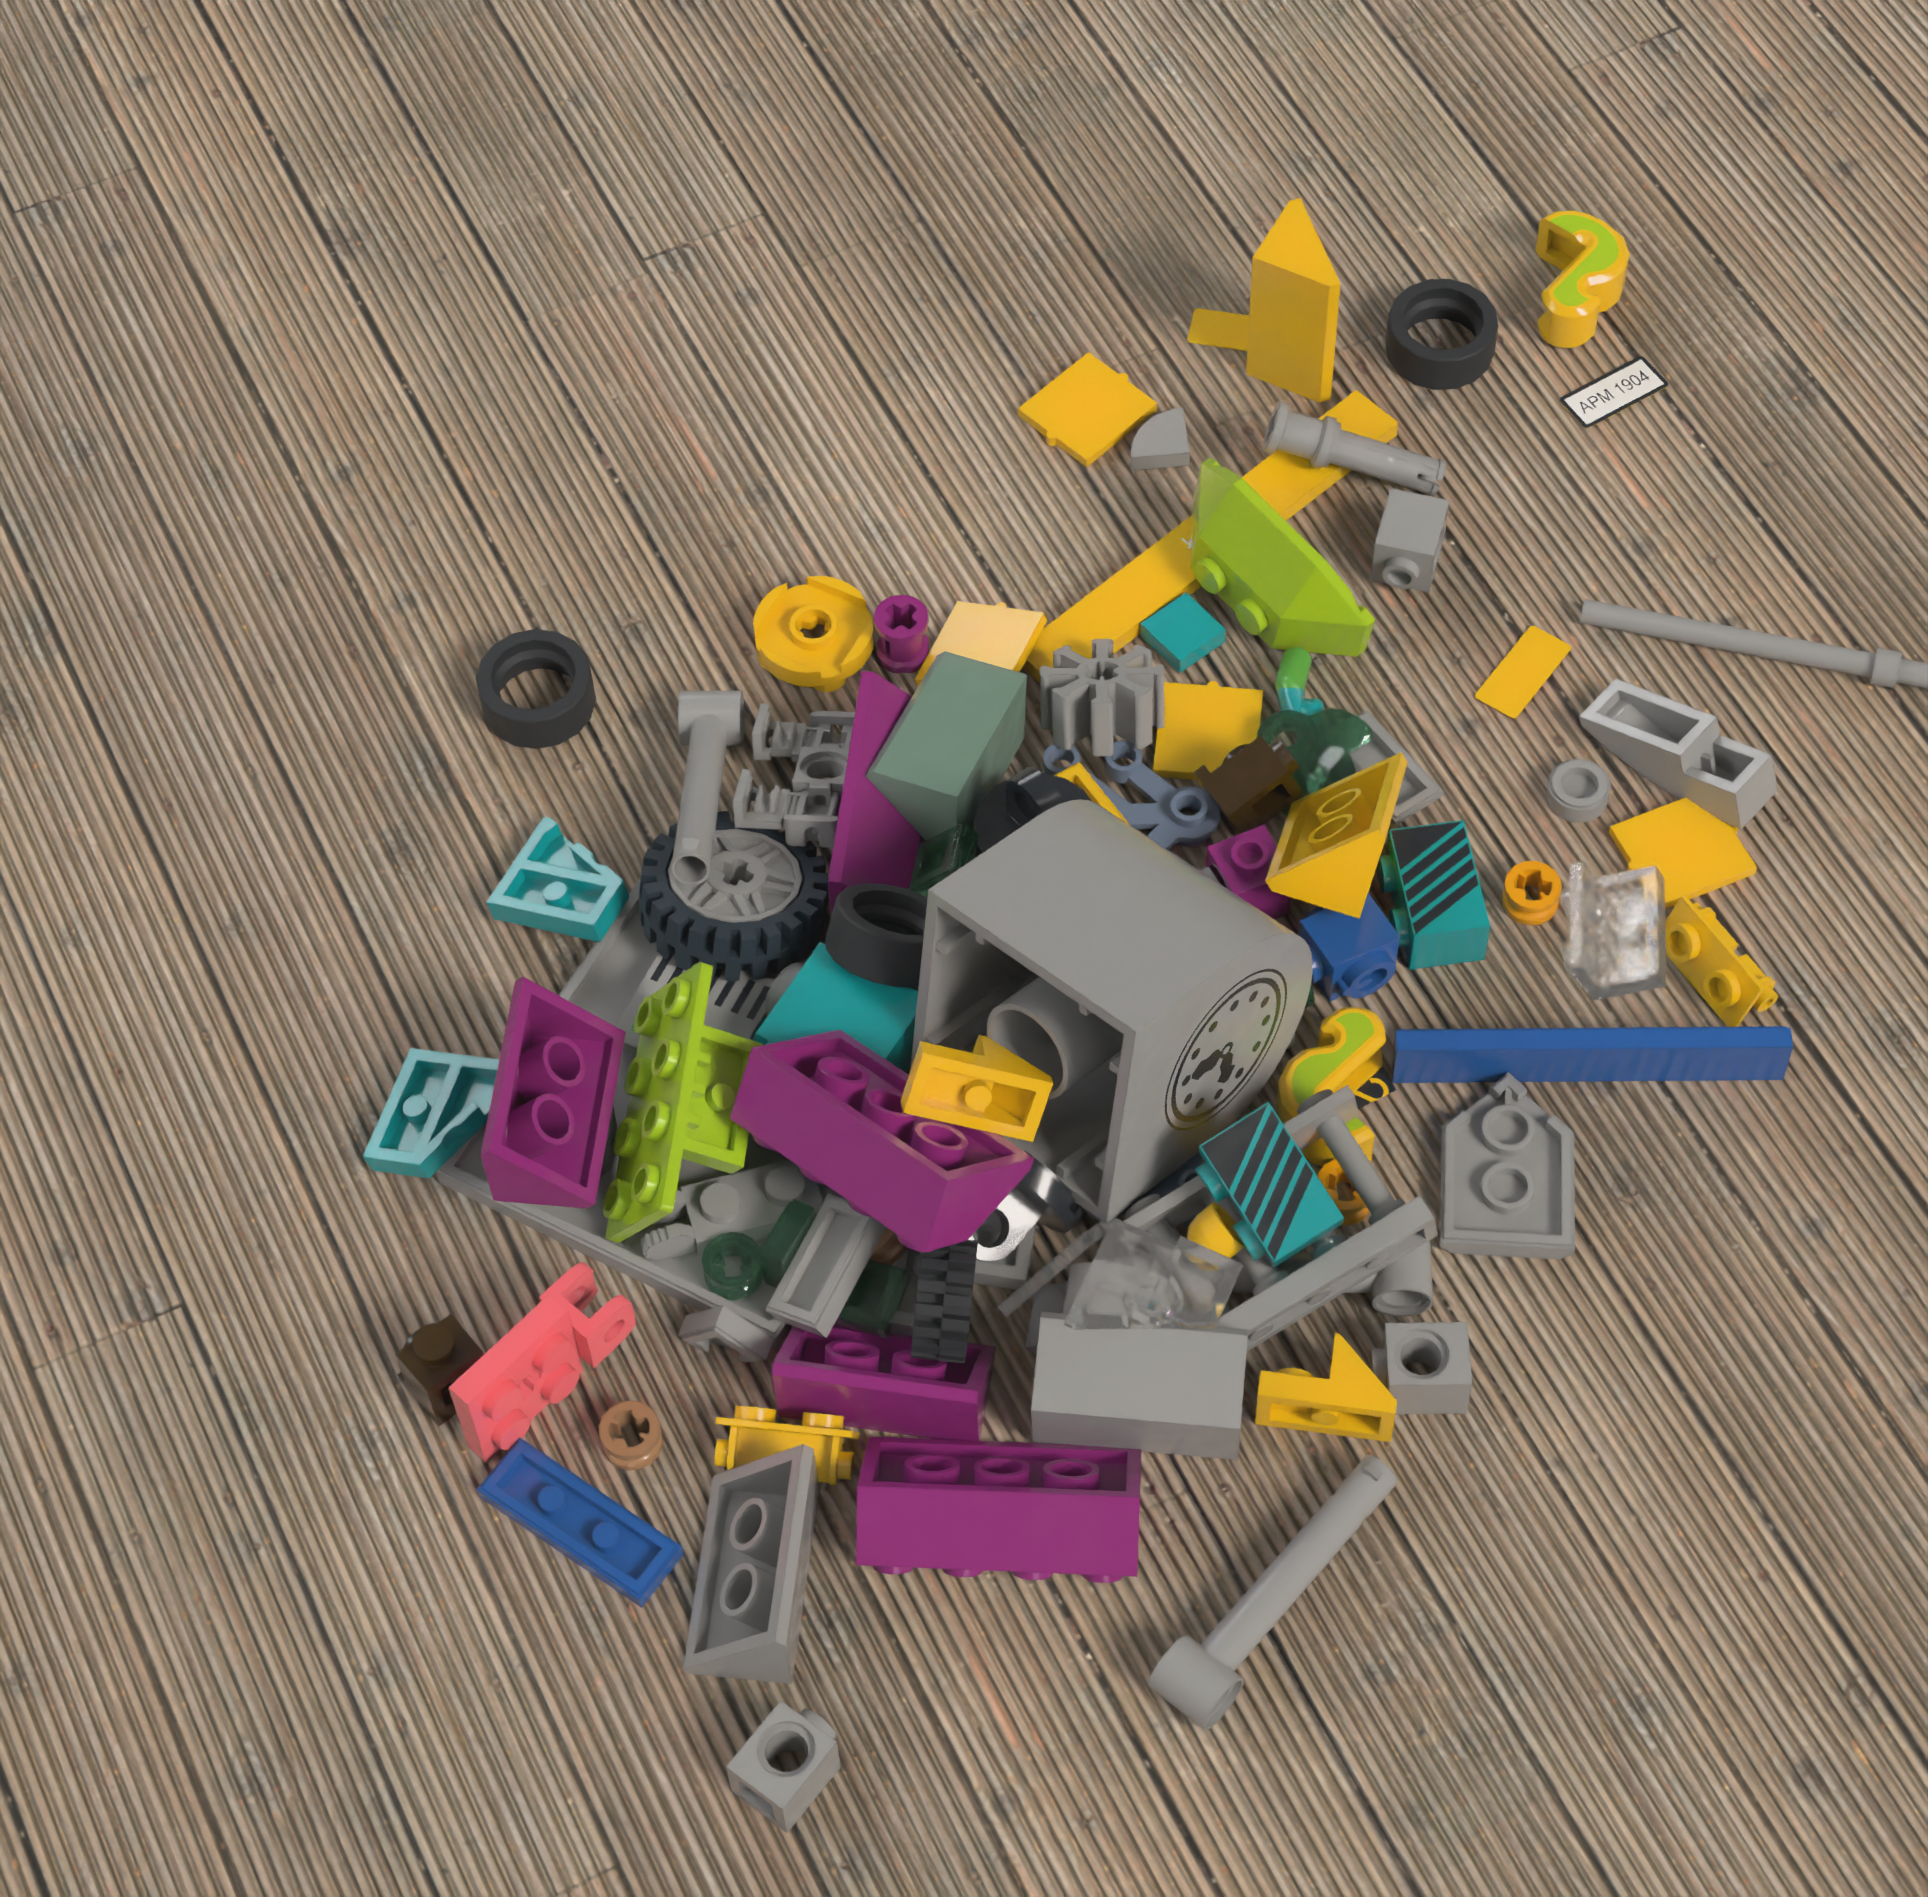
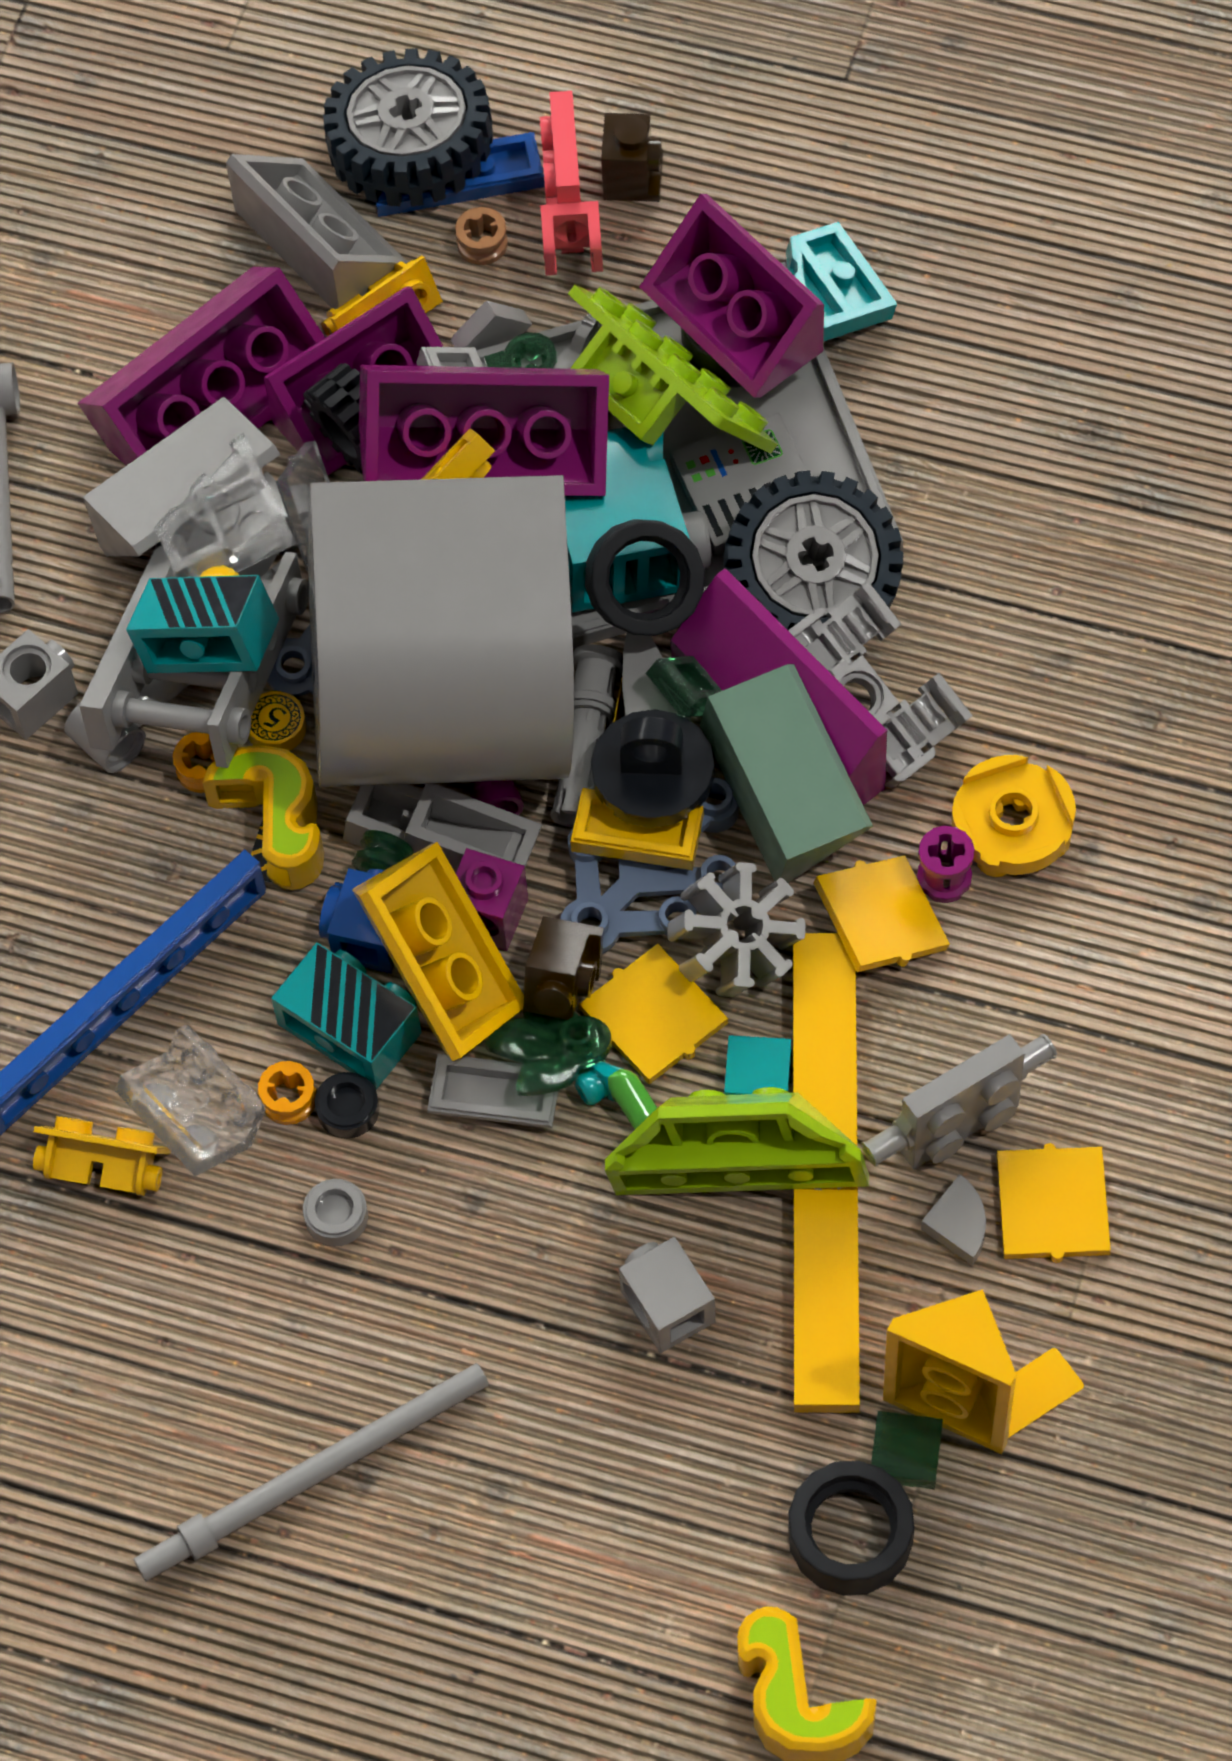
camera: 135 degrees right, 5 degrees up
black tyre [476,629,596,749] -> none
teal wing [486,817,630,942] -> none
light grey piece [671,690,745,885] -> none
light grey brick [726,1701,841,1833] -> none
yellow slope [1255,1333,1397,1442] -> none
light grey pin [1263,401,1446,497] -> none
light grey tile [1440,1072,1575,1260] -> none
yellow sticker [1475,626,1571,718] -> none
white sticker [1560,356,1668,428] -> none
light grey slope [1579,679,1778,830] -> none
yellow piece [1609,797,1757,912] -> none
none -> black tile [315,1072,380,1139]
none -> wheel [323,48,493,207]
none -> light grey plate [861,1034,1057,1169]
none -> clear green tile [871,1411,943,1490]

